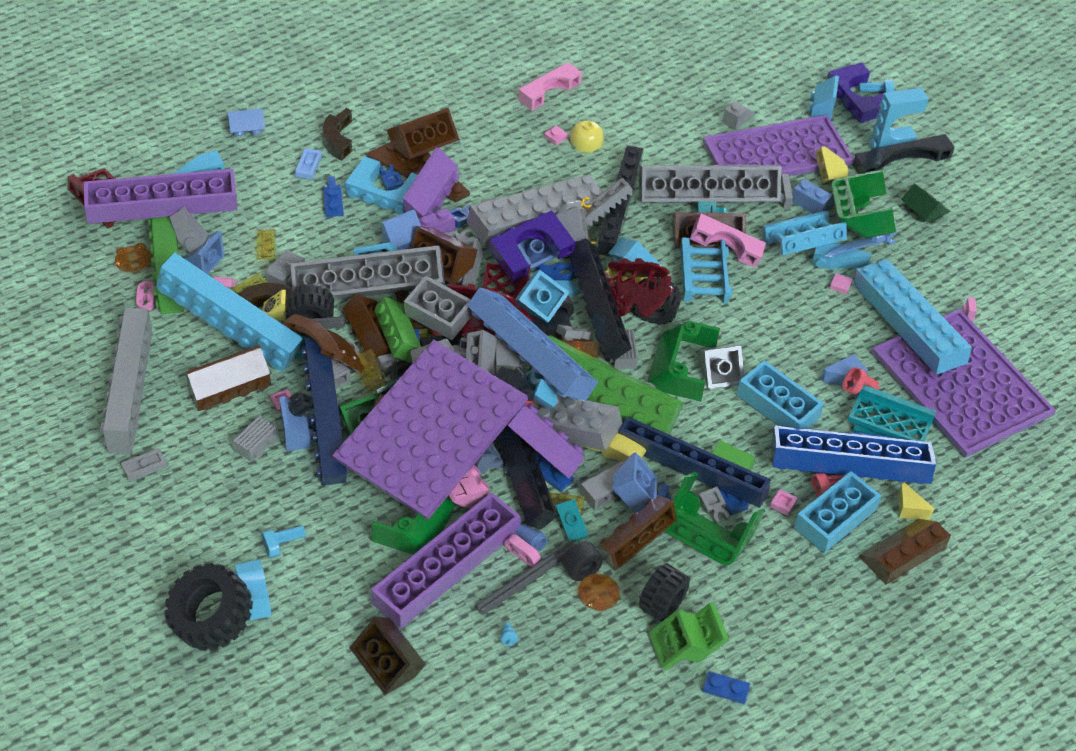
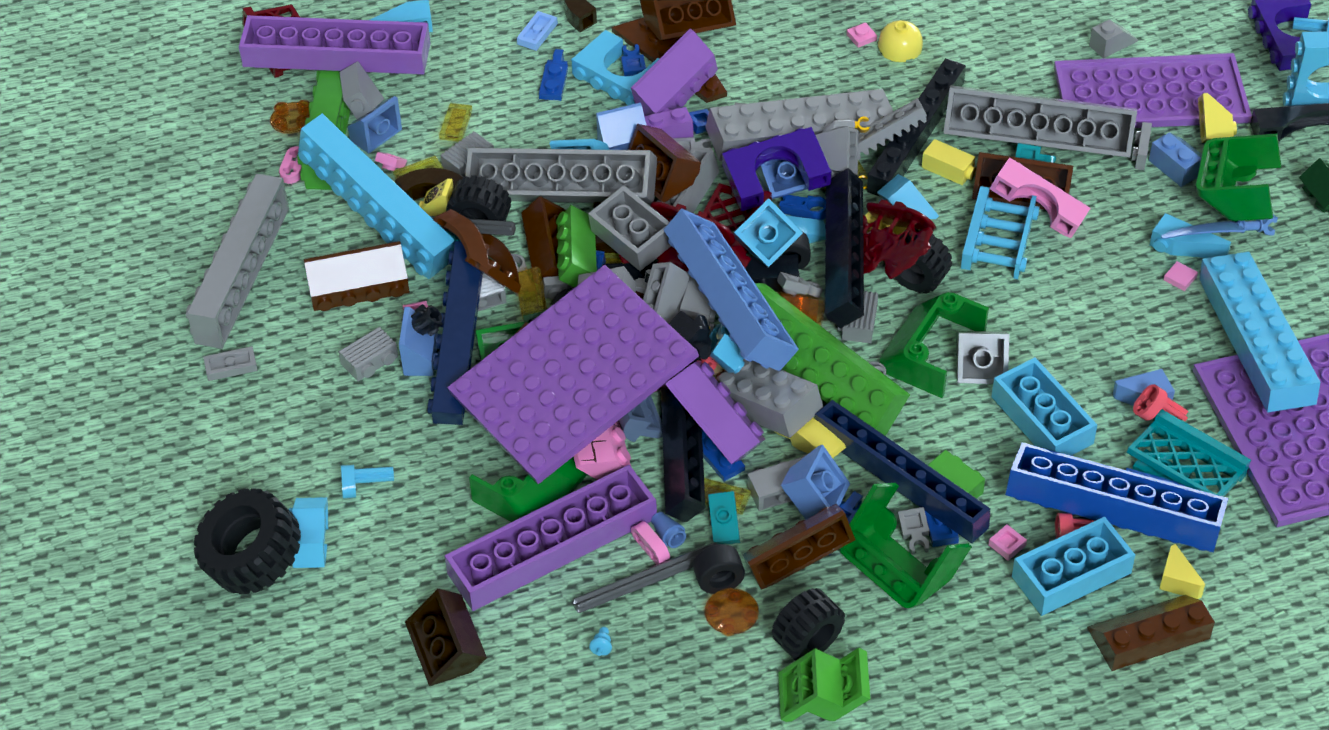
camera: 20 degrees right, 0 degrees up
medium azure fence [762,211,847,255] -> none
medium azure slope [808,76,839,120] -> none
none -> light yellow brick [922,139,976,186]

